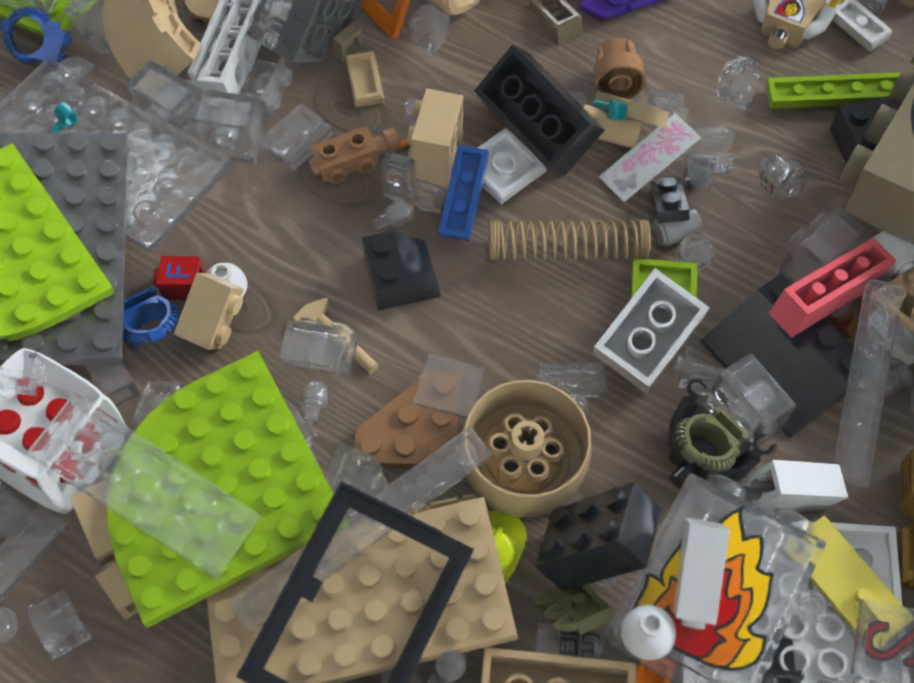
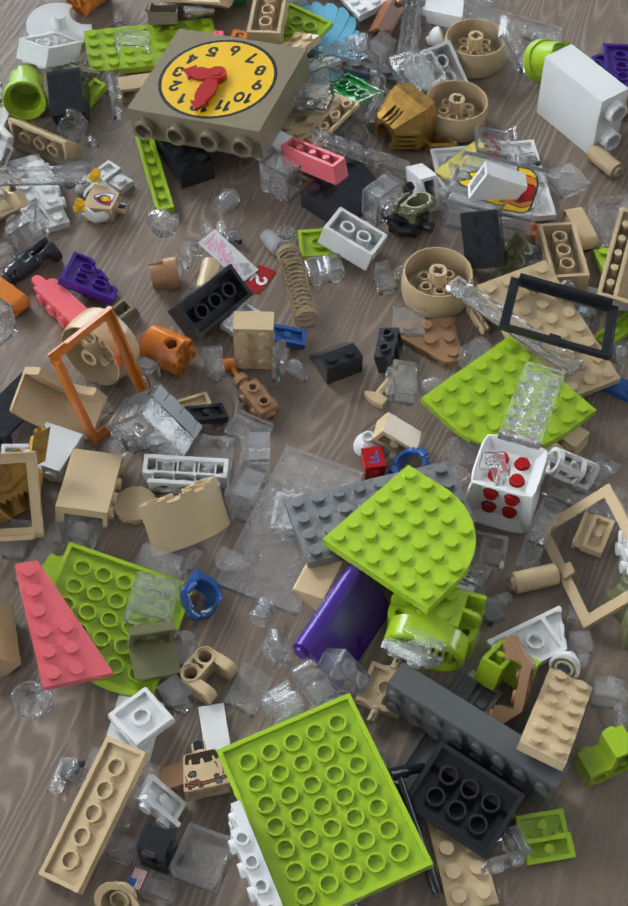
camera: 100 degrees left, 10 degrees down
teal hand [49,102,78,133] -> none
teal hand [593,100,627,121] -> none
tan beam [595,91,670,127] -> none
white brick [621,605,676,660] -> none
black plate [650,177,690,223] -> none
none -> white plate [108,173,134,195]
none -> orange cylinder [138,325,196,377]
none -> black hinge [184,402,229,425]
none -> red sticker [245,265,276,294]
none -> clear brick [303,253,345,286]
none -> black brick [374,327,403,373]
none -> white piece [545,447,600,490]

